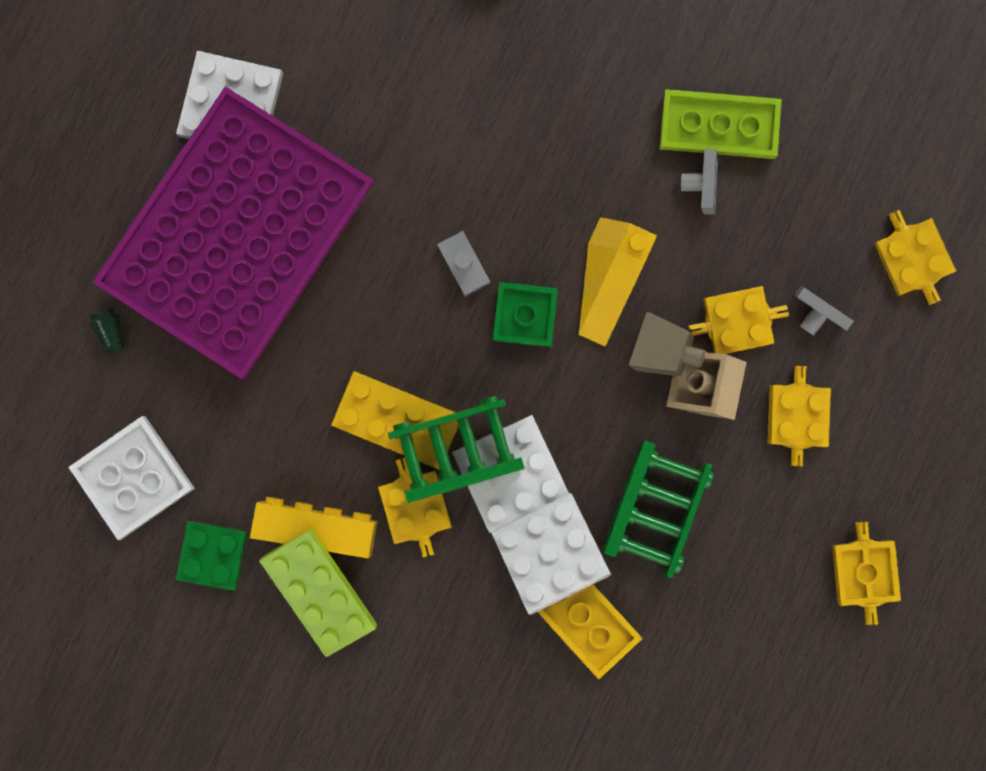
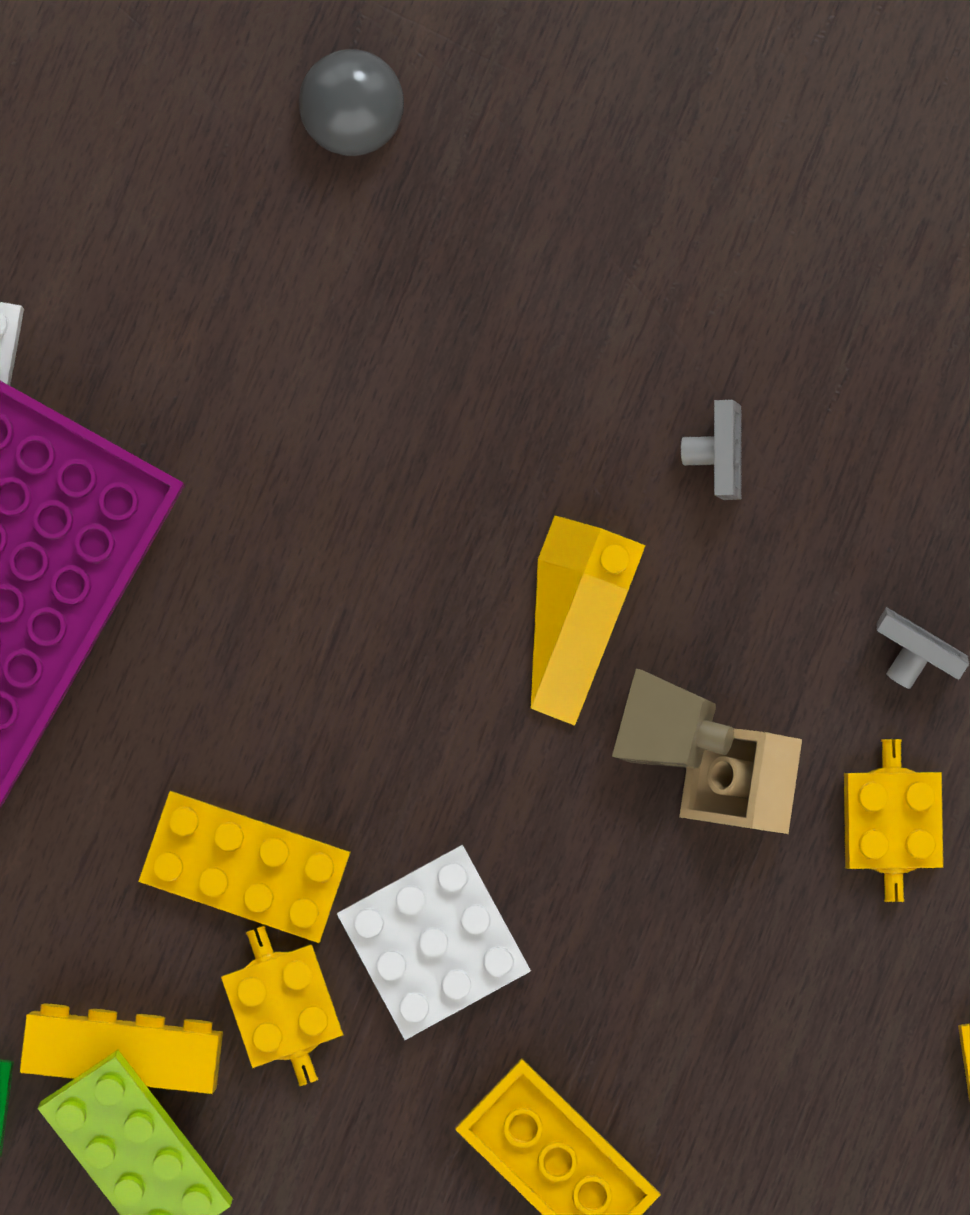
camera: 10 degrees left, 0 degrees up
green fence [388,396,525,503] -> none
light grey tile [437,231,490,297] -> none
white plate [492,493,611,615] -> none
green plate [493,282,558,348] -> none
green fence [602,440,714,578] -> none
lime plate [659,89,782,159] -> none
yellow plate [688,286,789,354] -> none

